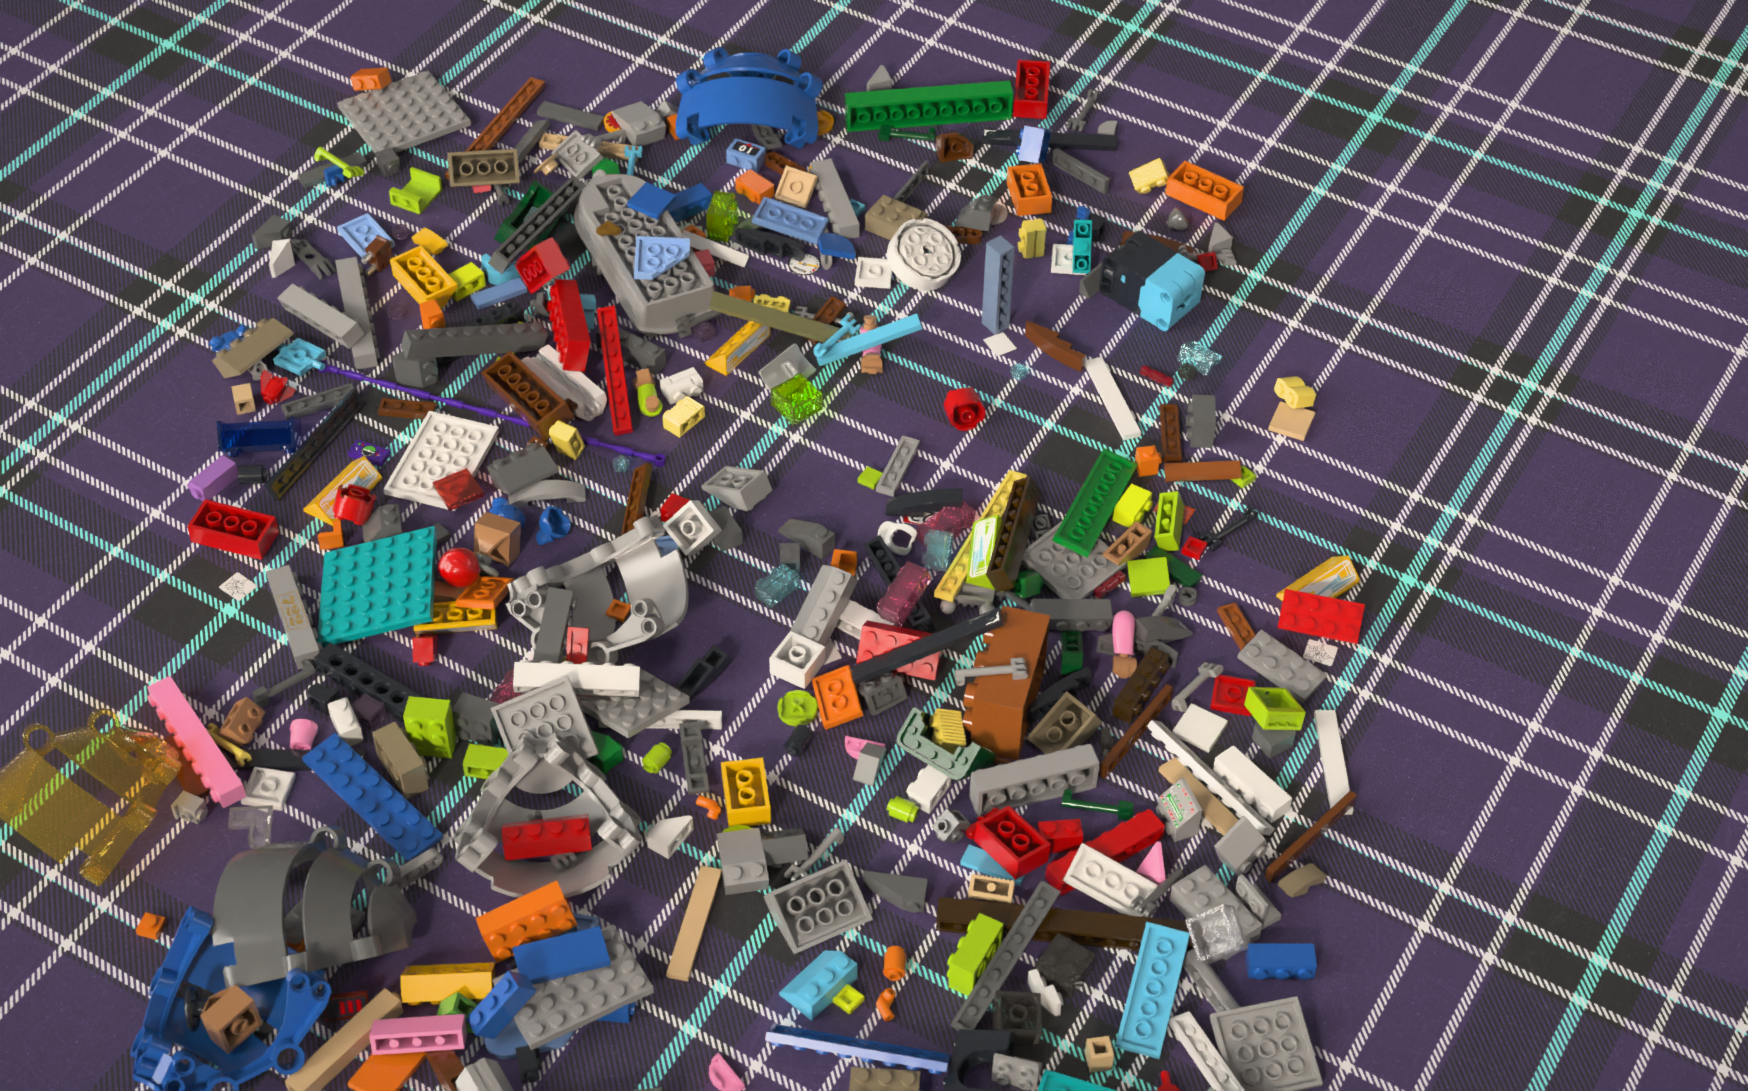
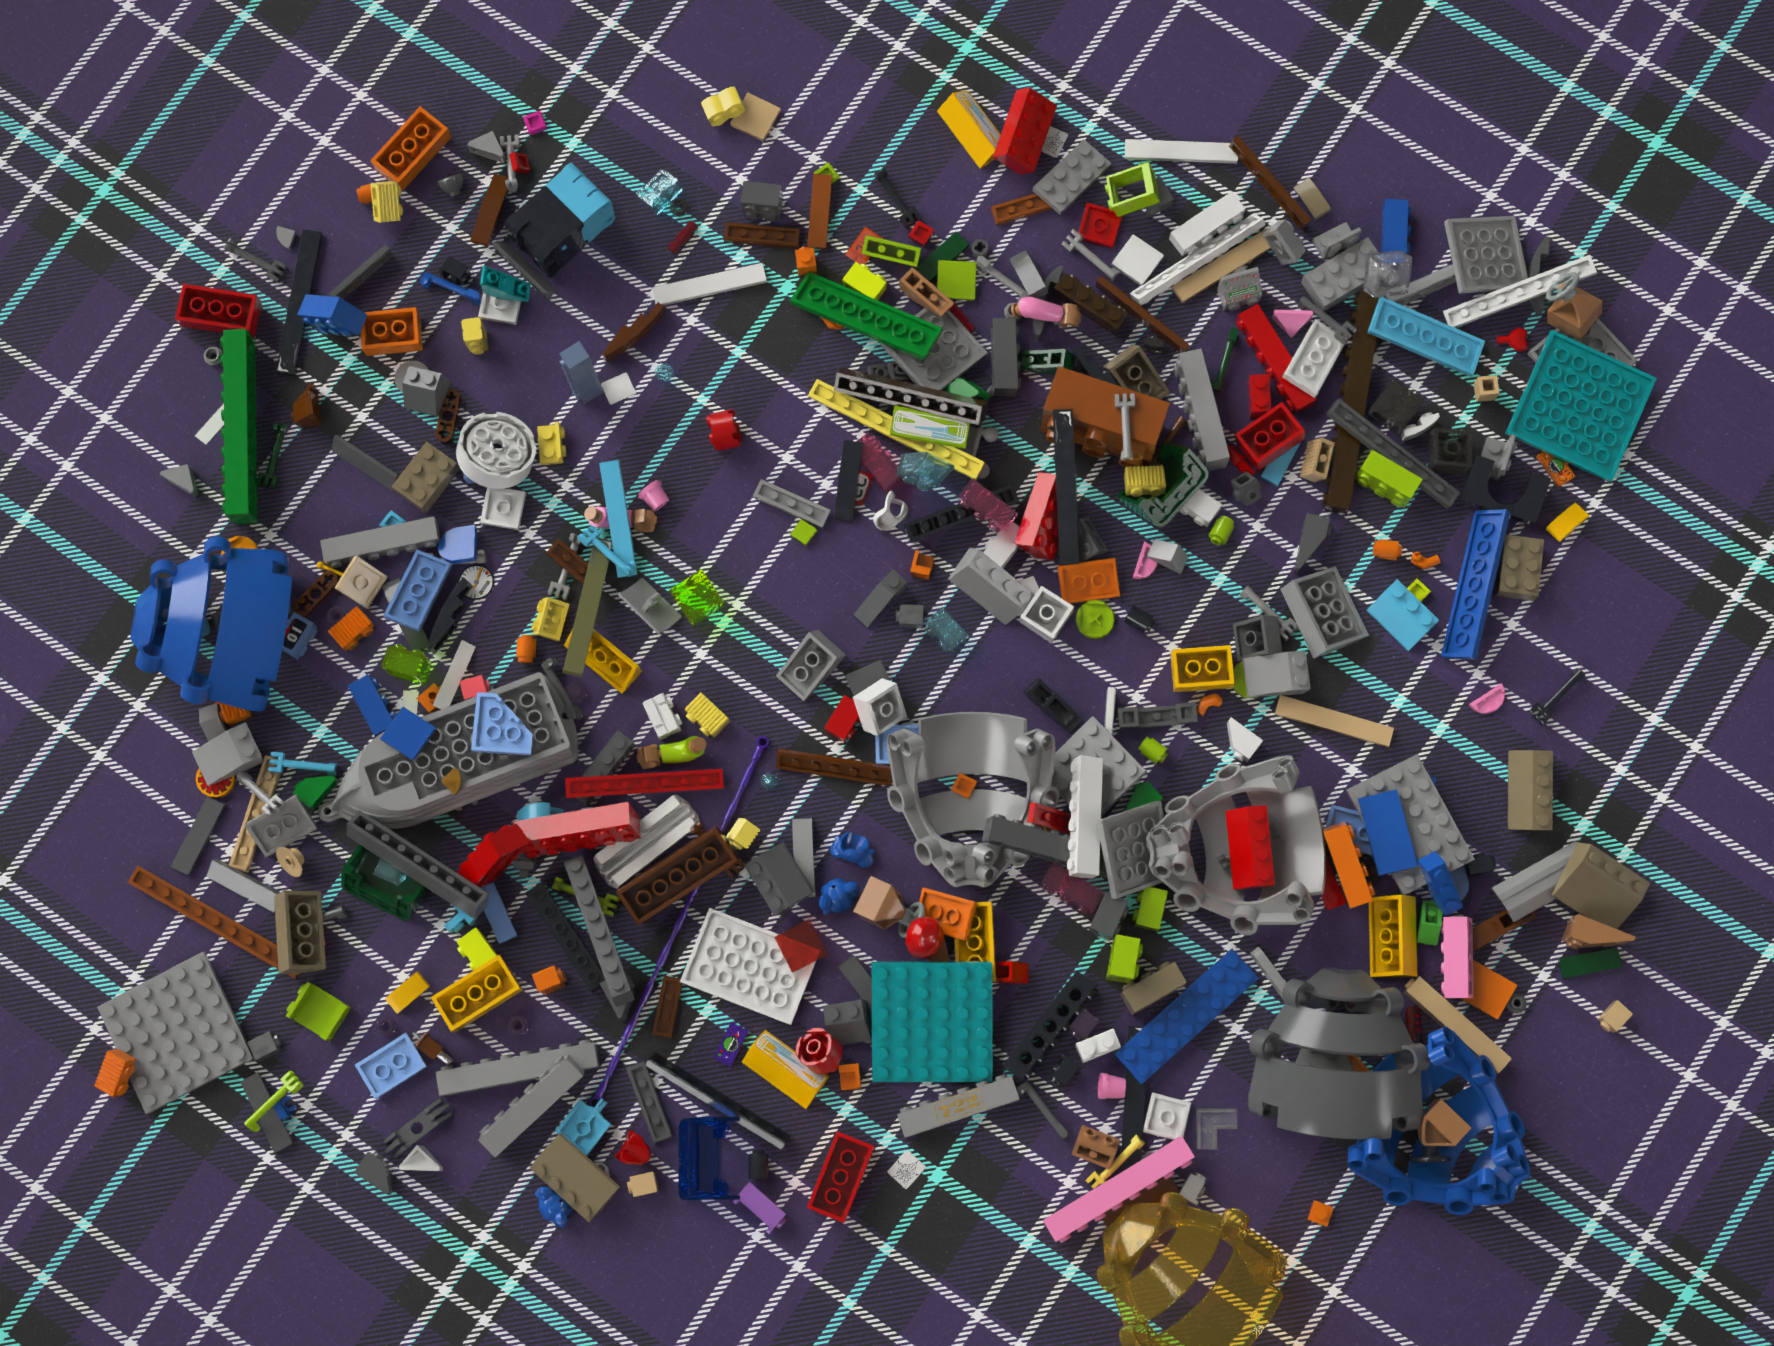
camera: 80 degrees left, 30 degrees up
none -> dark pink tile [523,111,547,135]
none -> light yellow bracket [537,421,567,465]
none -> bright pink piece [638,480,669,512]

